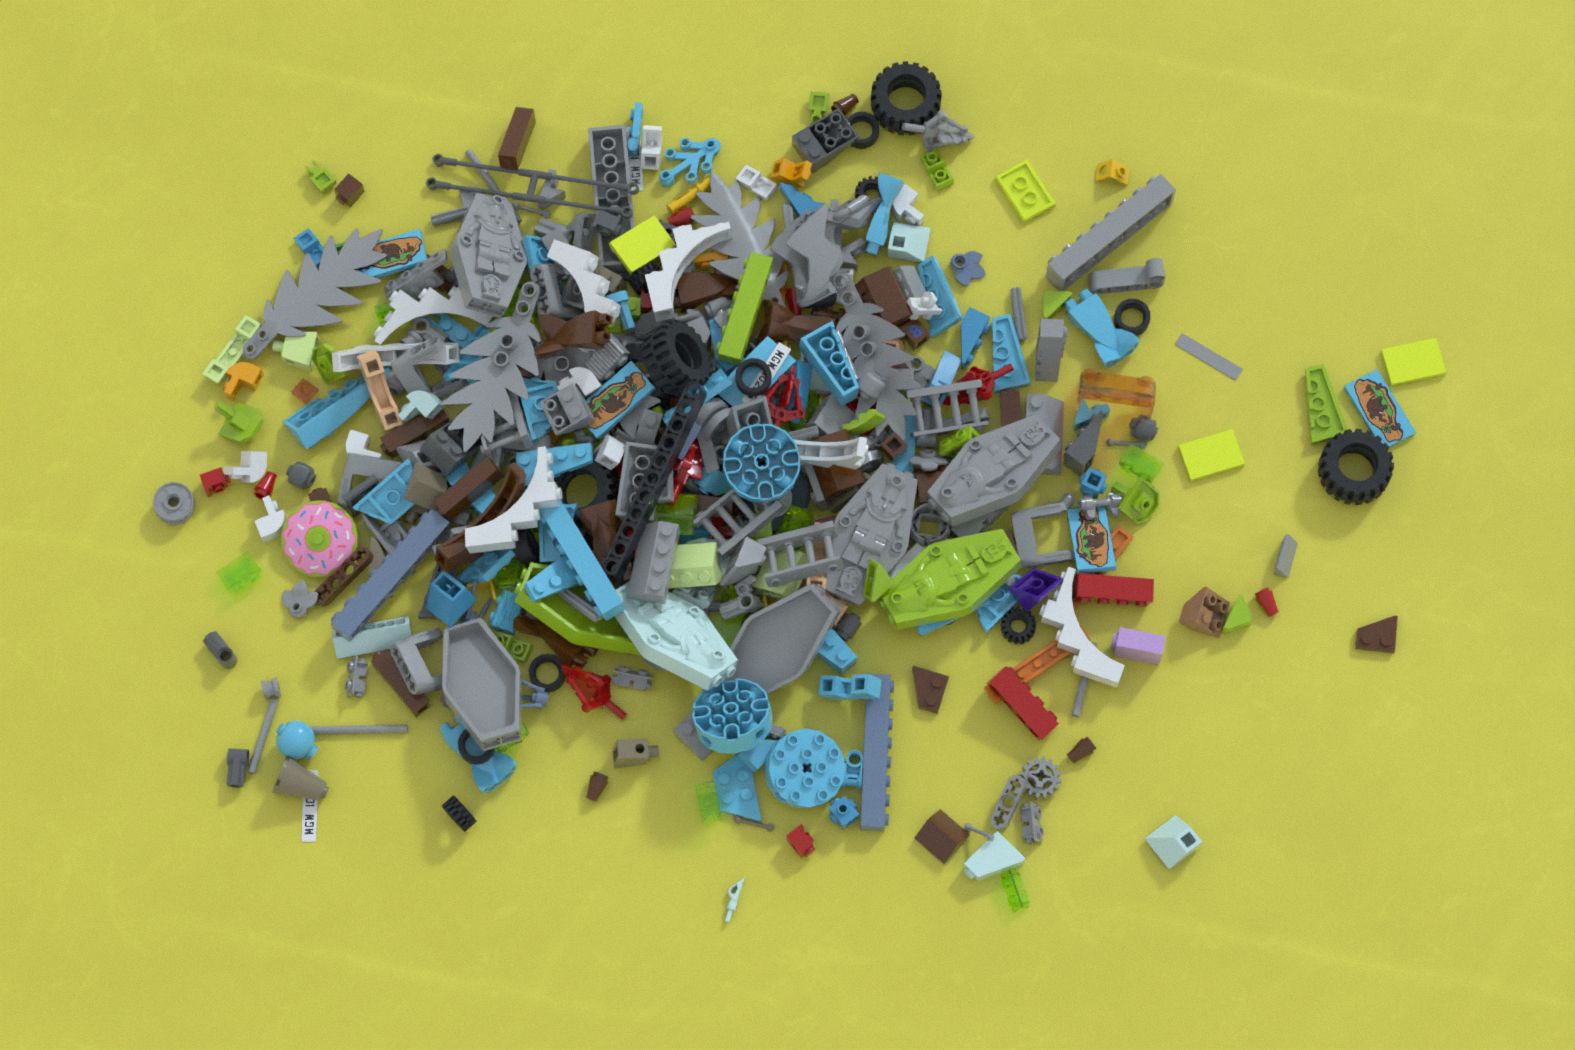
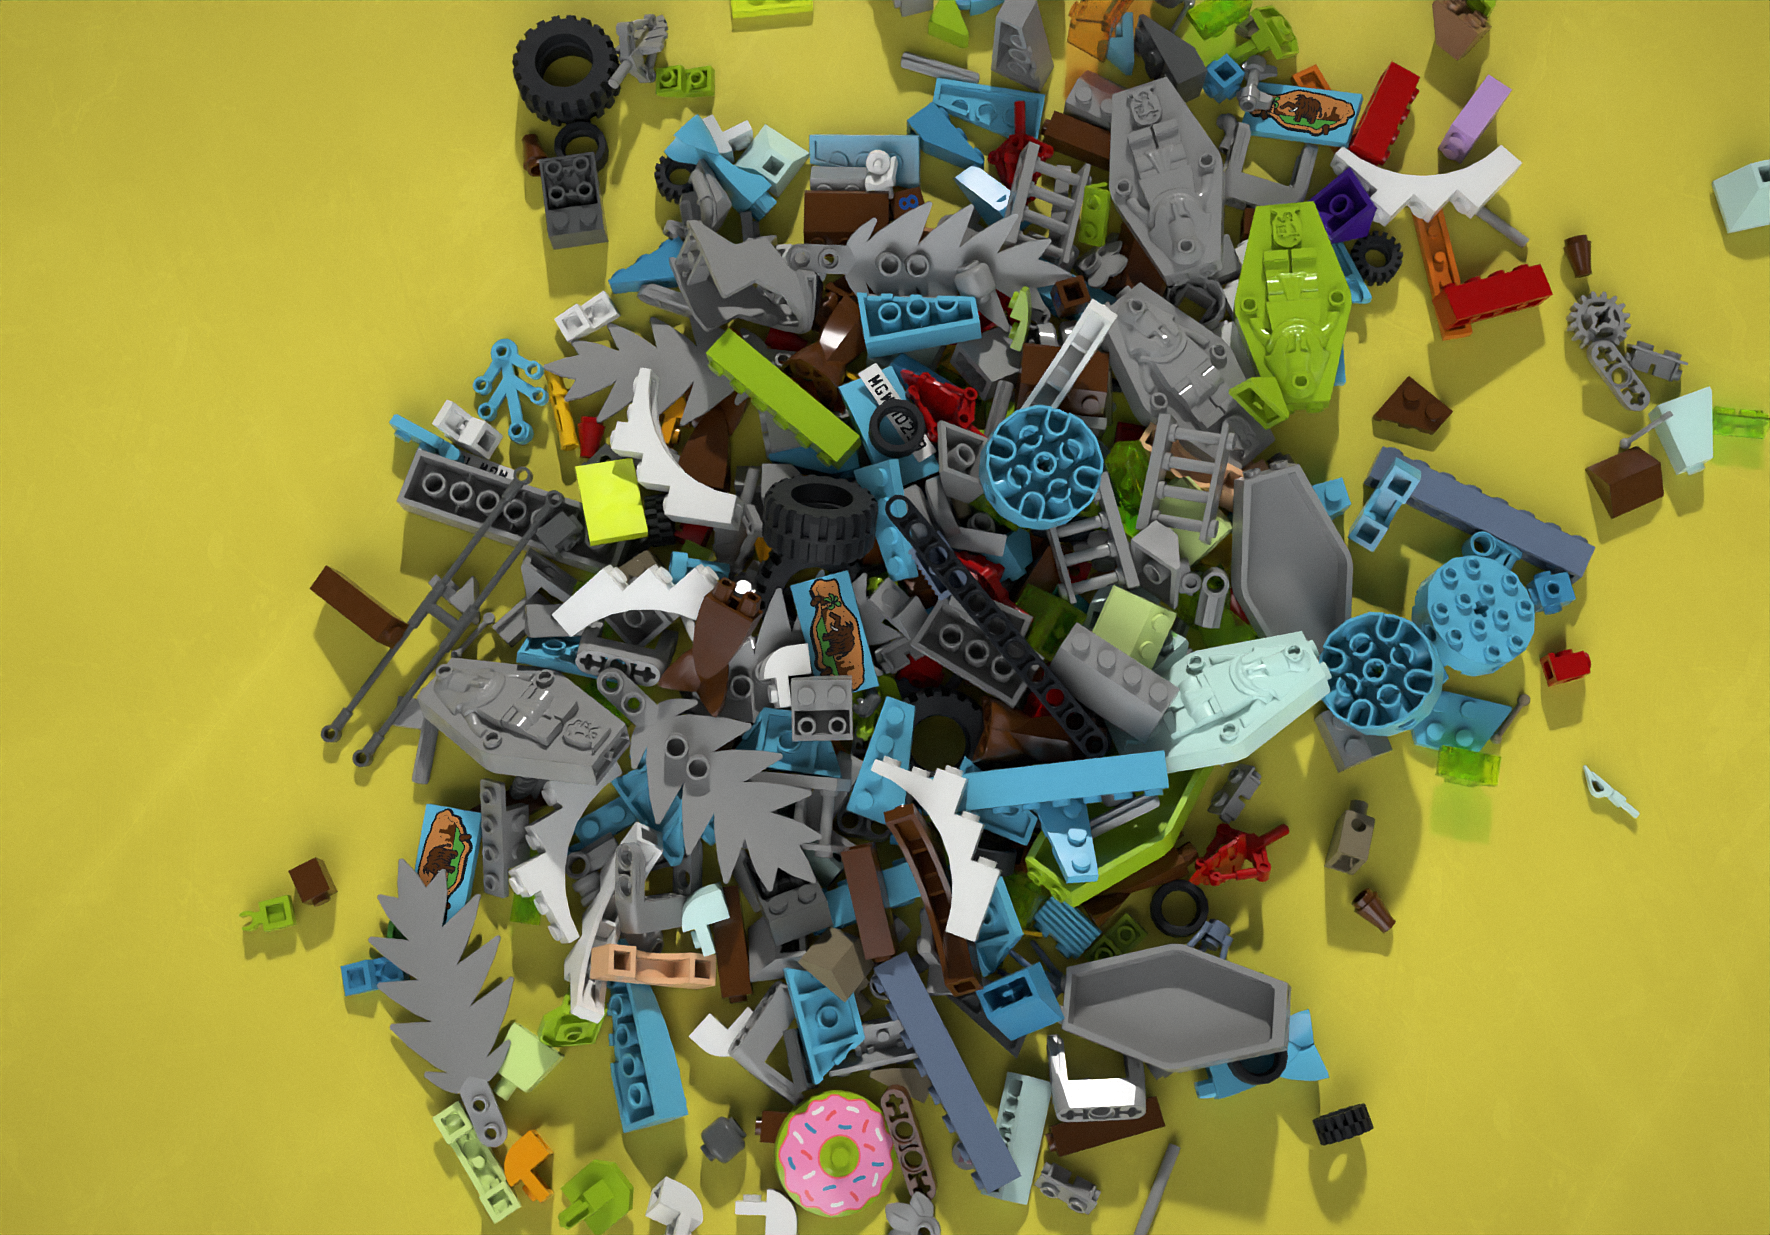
camera: 65 degrees left, 5 degrees up
red cone [254,471,277,500] -> none
clear orange tile [291,378,318,405] -> none
light grey piece [465,149,522,224] -> none
light grey brick [584,337,630,381] -> none
white brick [593,435,625,470] -> none
light grey brick [704,296,732,320] -> none
light orange brick [770,158,812,188] -> none
lime plate [808,91,830,124] -> none
sand blue plate [950,251,985,286] -> none

